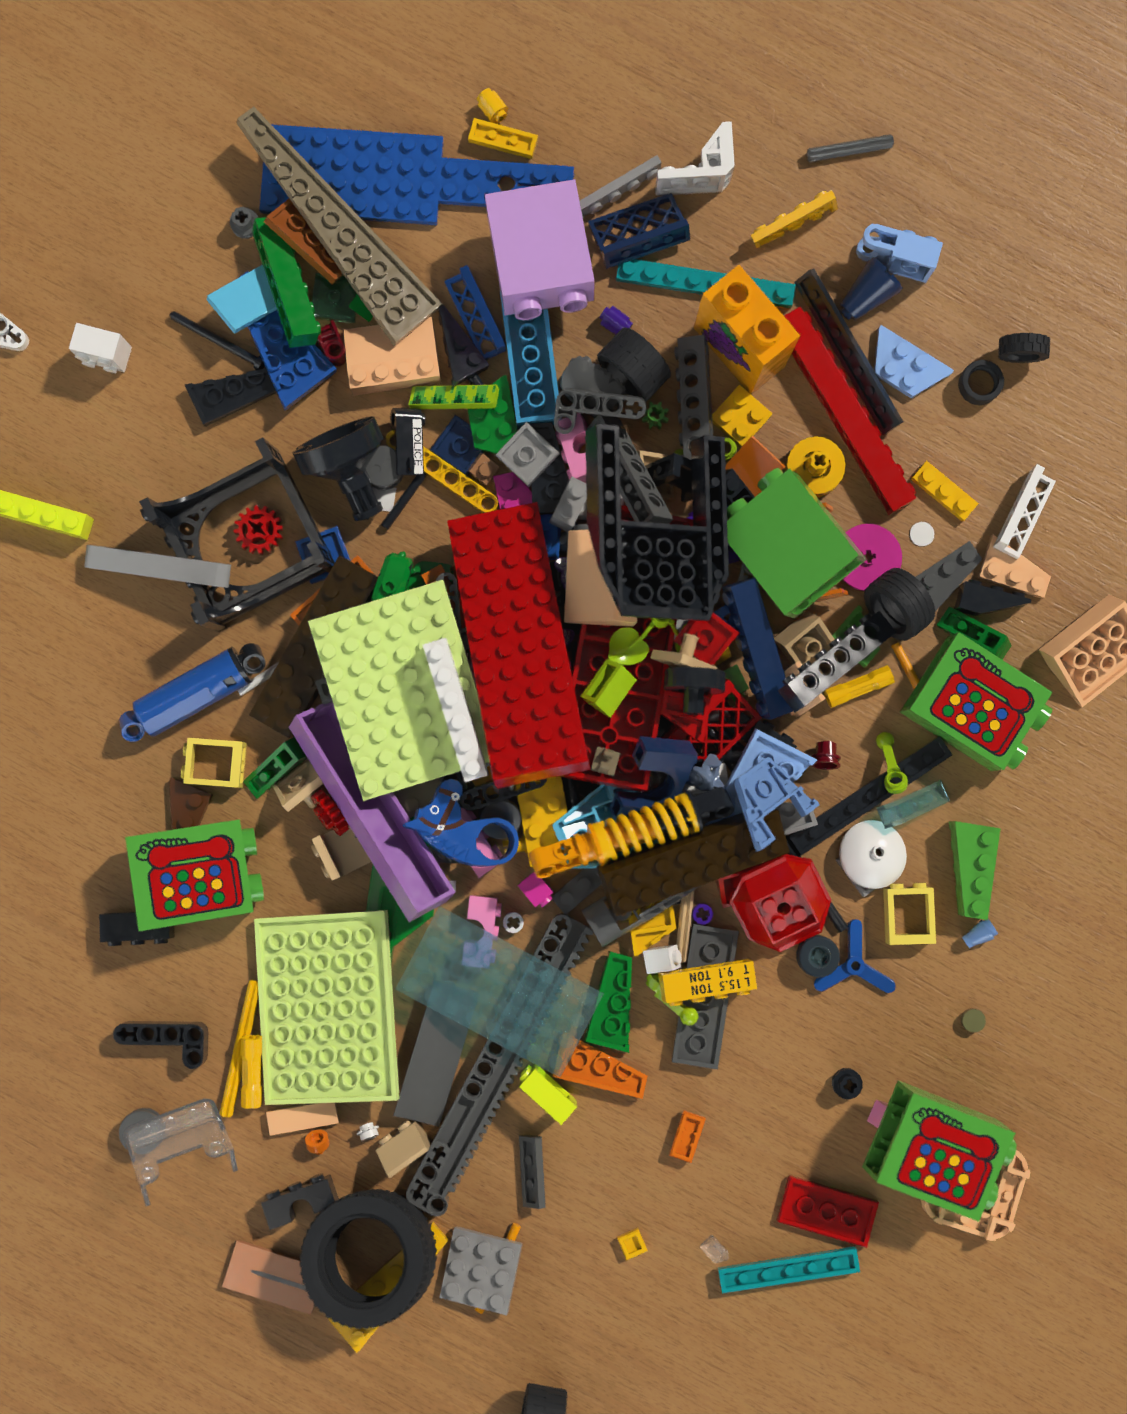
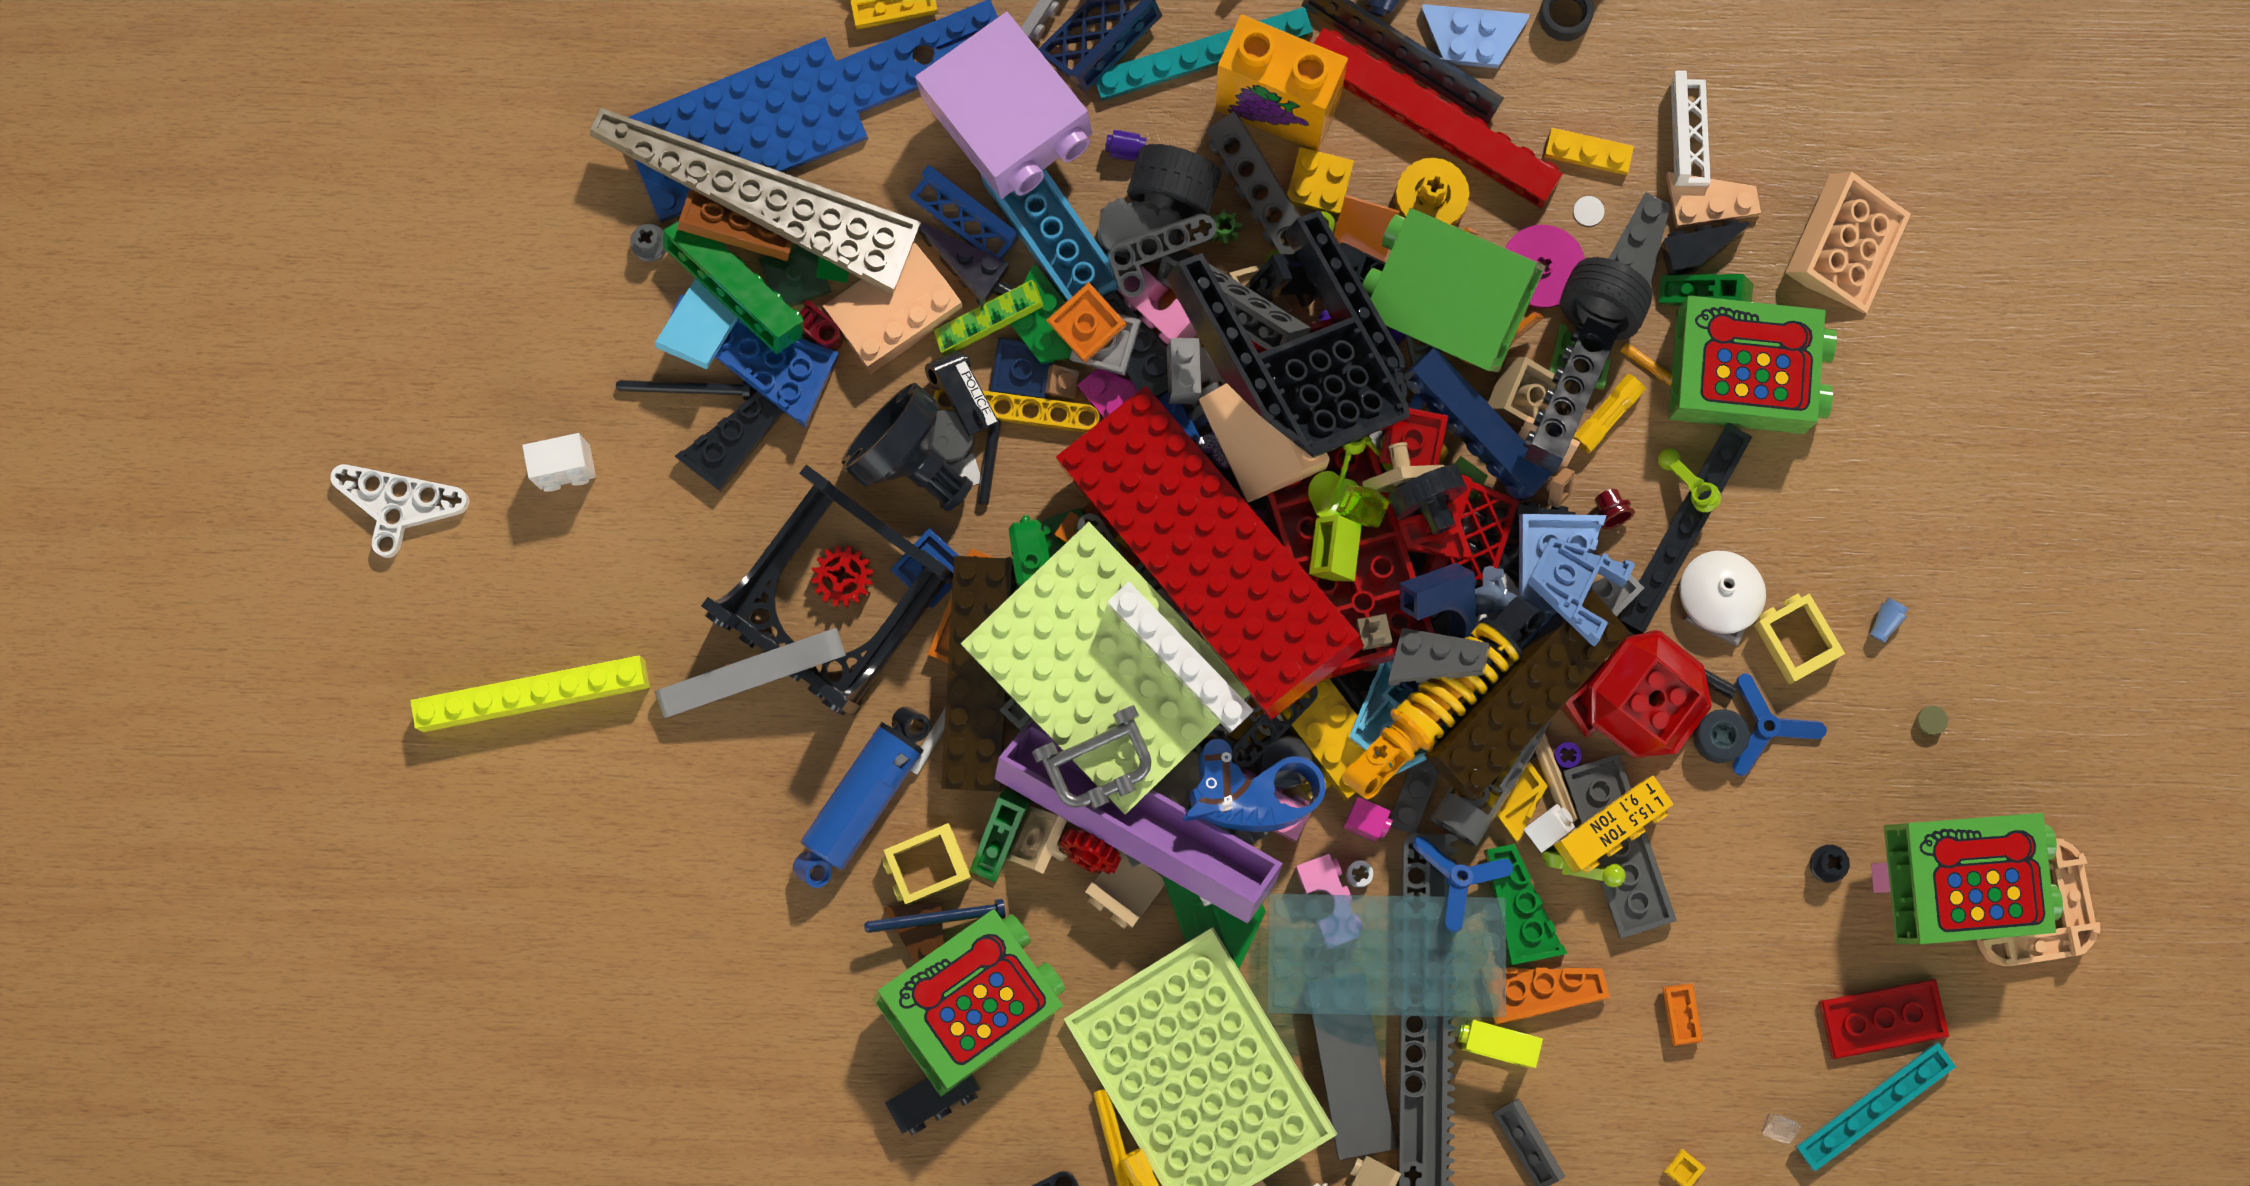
camera: 20 degrees left, 5 degrees down
clear light blue slope [876,780,950,829] -> none
bright green wedge [949,821,1001,920] -> none
none -> dark blue bar [864,899,1006,933]
none -> flat silver bar [1032,705,1152,809]
none -> orange tile [1046,282,1128,364]
none -> clear neon green panel [1336,485,1390,527]
none -> dark grey wing [1388,628,1490,686]
none -> blue piece [1413,836,1513,932]
none -> medium nougat plate [1547,467,1575,508]

